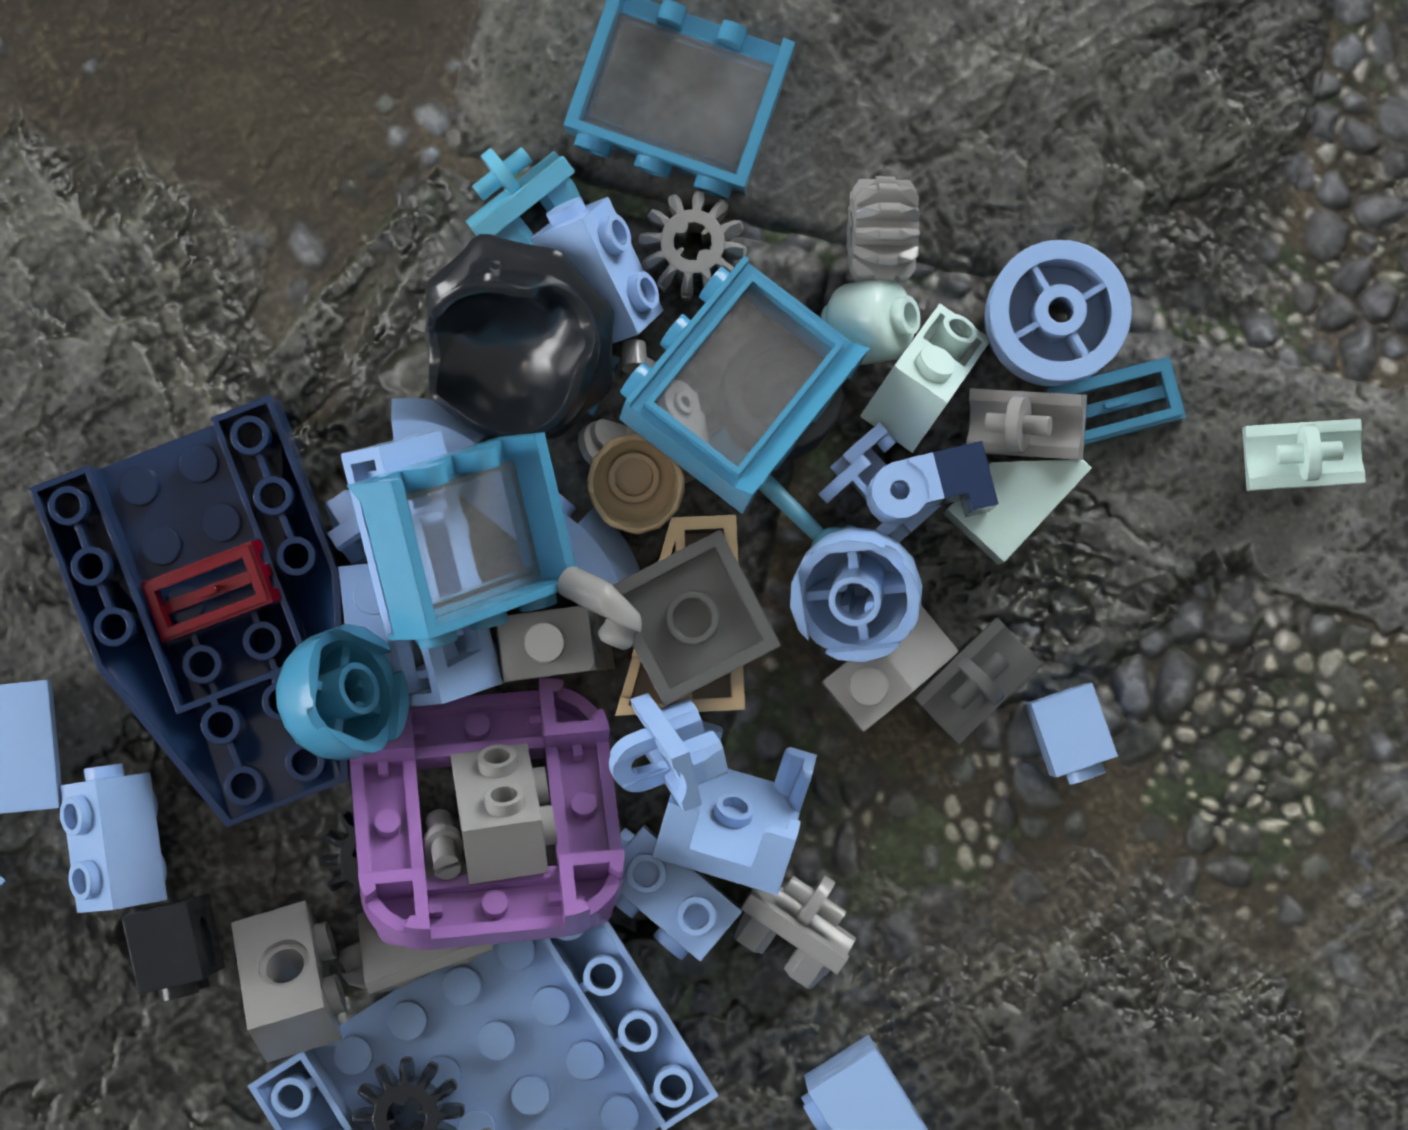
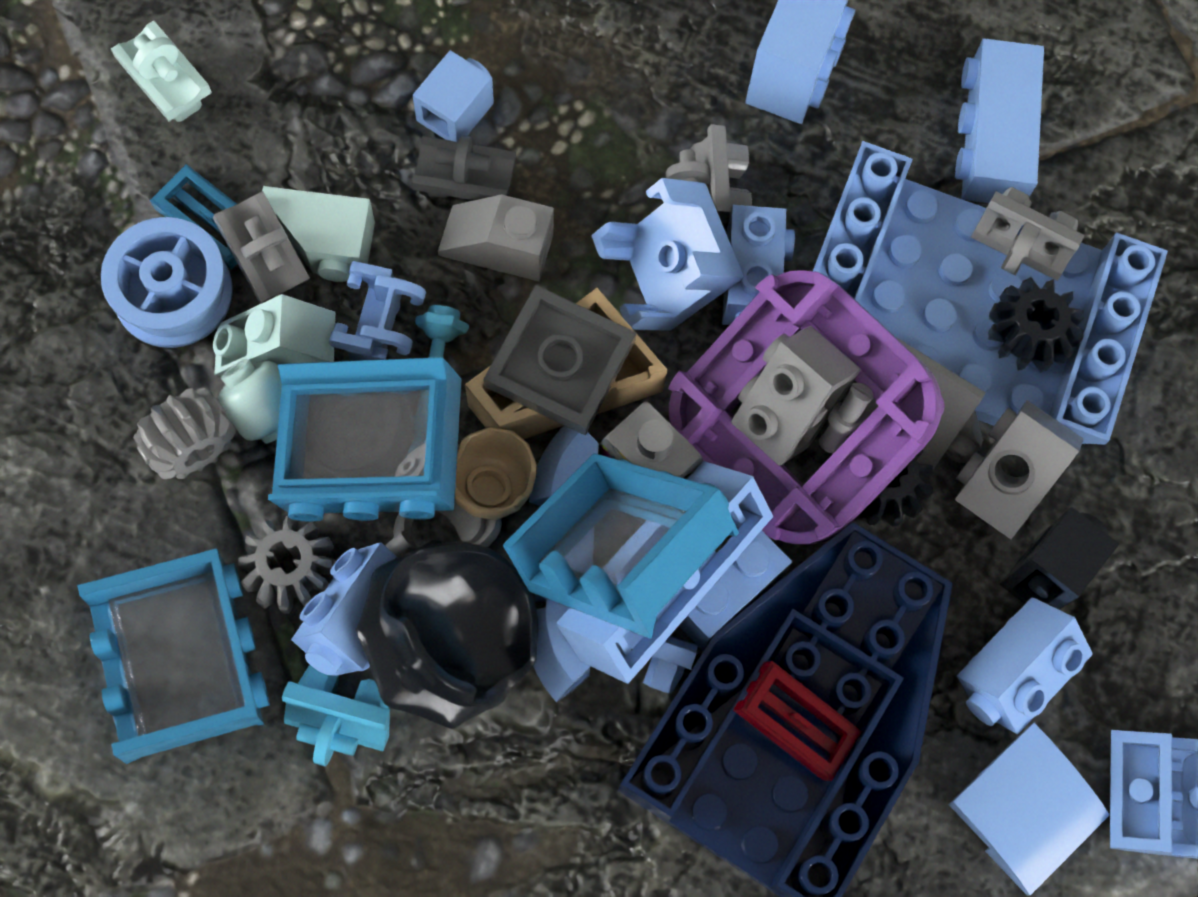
camera: 135 degrees left, 15 degrees down
dark azure cylinder [276,624,409,761] -> none
light grey arm [557,566,642,650] -> none
light blue hips [609,693,728,812] -> none
light blue cylinder [790,527,922,662] -> none
leg [866,441,999,525] -> none

